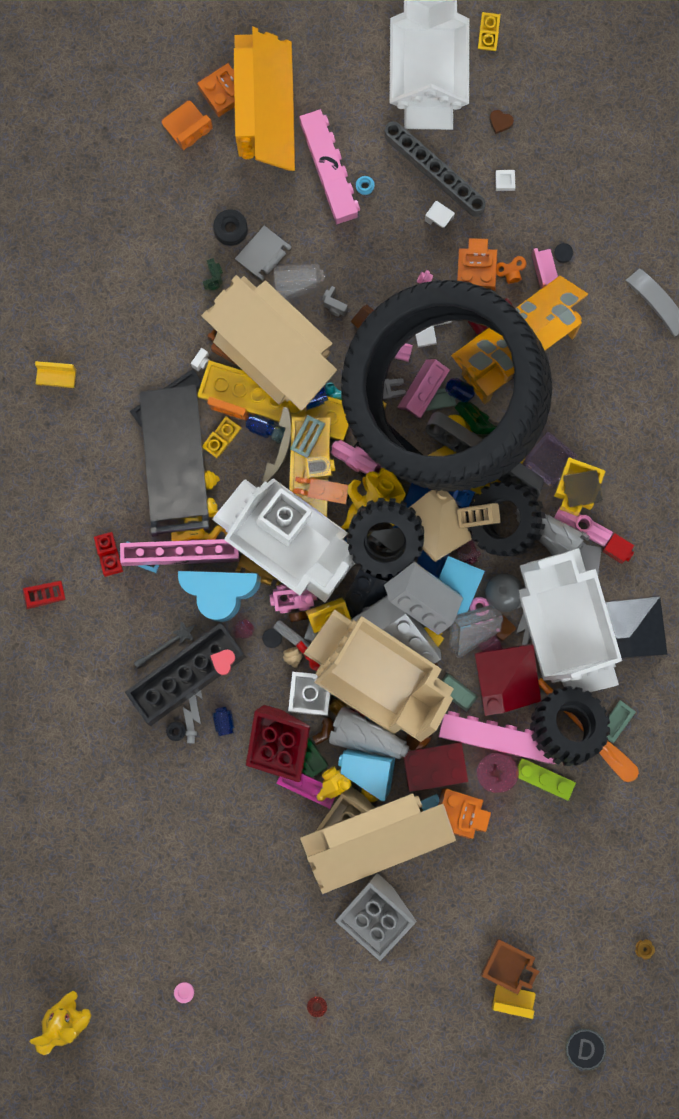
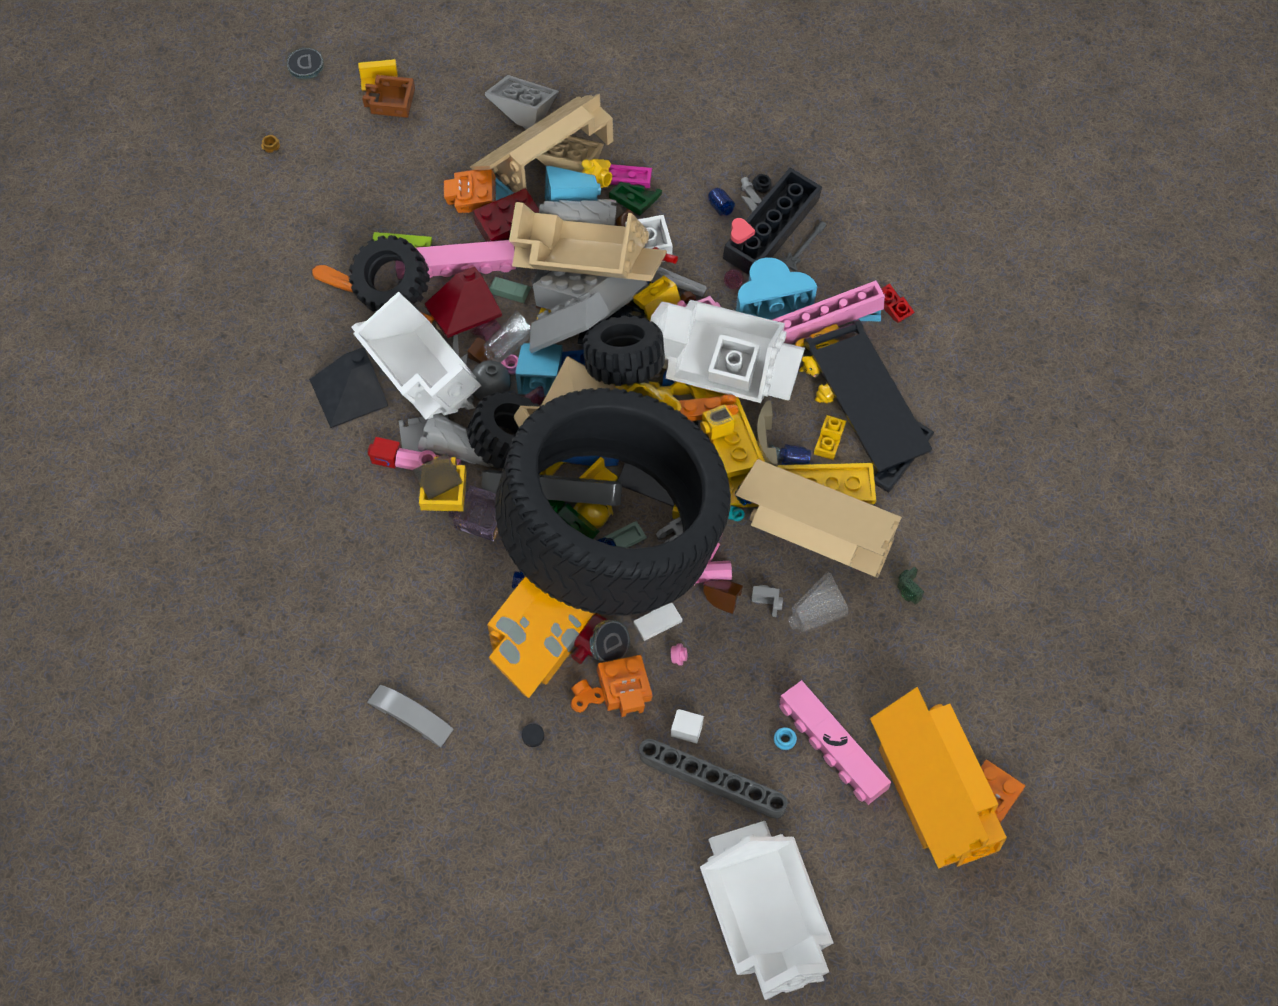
camera: 160 degrees right, 20 degrees down
red slope [22,581,65,609] -> none
yellow panel [35,361,76,388] -> none
orange bracket [162,101,213,151] -> none
bright pink tile [174,982,194,1003] -> none
white plate [191,348,210,372] -> none
orange tile [207,397,249,421] -> none
black tyre [213,209,248,246] -> none
light grey piece [235,225,291,281] -> none
dark red slope [246,705,310,782] -> none
black tile [262,628,282,648] -> none
tan plate [283,647,303,668] -> none
sand green tile [290,415,325,458] -> none
clear red plate [307,996,327,1017] -> none
bright pink panel [398,359,450,418] -> none
clear pink piece [477,753,519,793] -> none
yellow slope [478,12,501,51] -> none
reddish brown tile [489,110,514,134] -> none
white plate [495,170,515,191] -> none
bright pink panel [532,248,558,289] -> none
sand green tile [607,700,636,743] -> none

